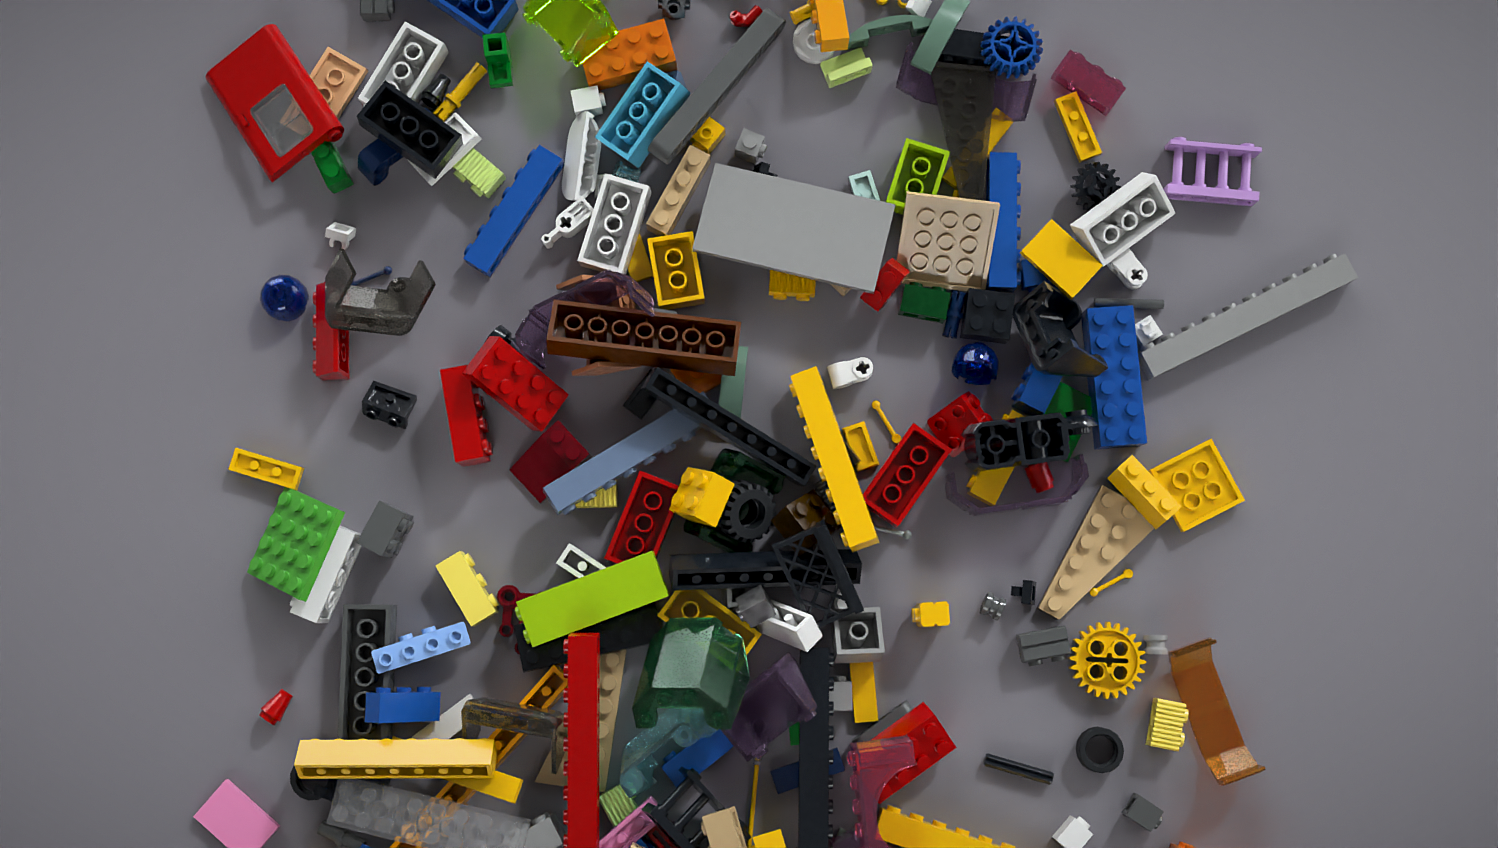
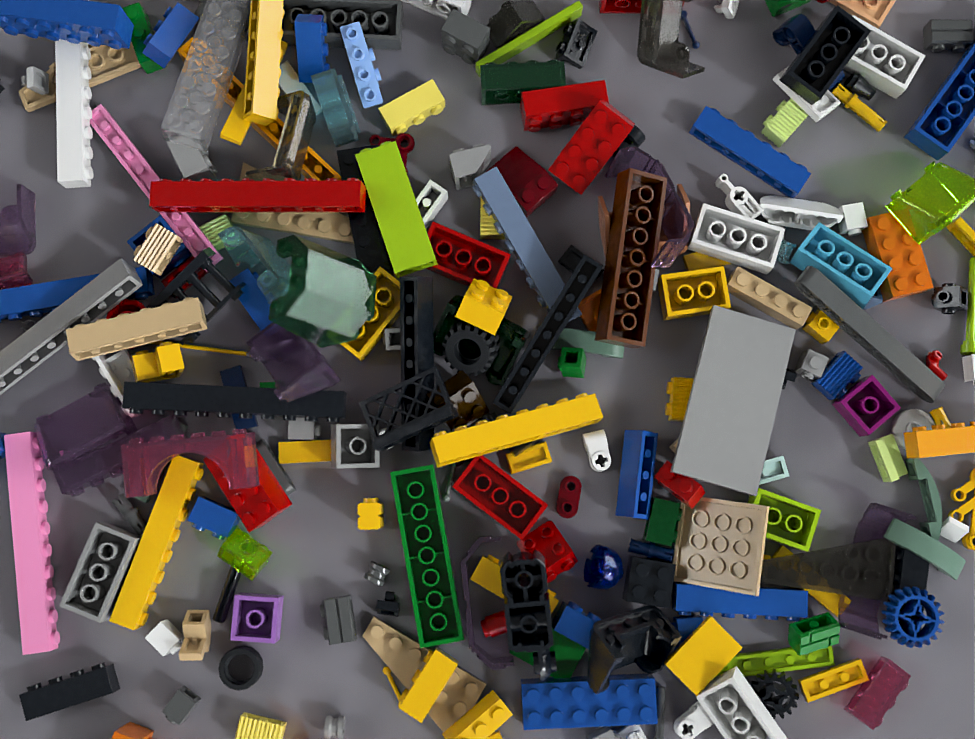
camera: 90 degrees right, 0 degrees up
green brick [482,32,513,88] -> none
flat silver brick [736,585,776,628] -> none
white brick [756,600,823,652] -> none
yellow hinge [871,400,901,443] -> none
yellow gear [1068,622,1146,699] -> none
none -> tan brick [179,610,211,661]
none -> blue brick [187,496,240,540]
none -> clear neon green brick [217,528,273,581]
none -> medium lavender brick [230,593,284,643]
none -> clear light blue brick [311,68,361,148]
none -> green brick [390,464,464,649]
none -> yellow brick [398,647,459,723]
none -> light grey slope [449,143,491,190]
none -> lime tile [476,1,583,77]
none -> clear green brick [480,59,566,105]
none -> clear smoke brick [486,0,545,49]
none -> dark red plate [556,476,582,518]
none -> green brick [557,347,587,378]
none -> blue brick [615,430,658,520]
none -> lime tile [716,646,835,677]
none -> green brick [788,612,840,656]
none -> blue brick [811,351,863,400]
none -> magenta brick [832,375,901,437]

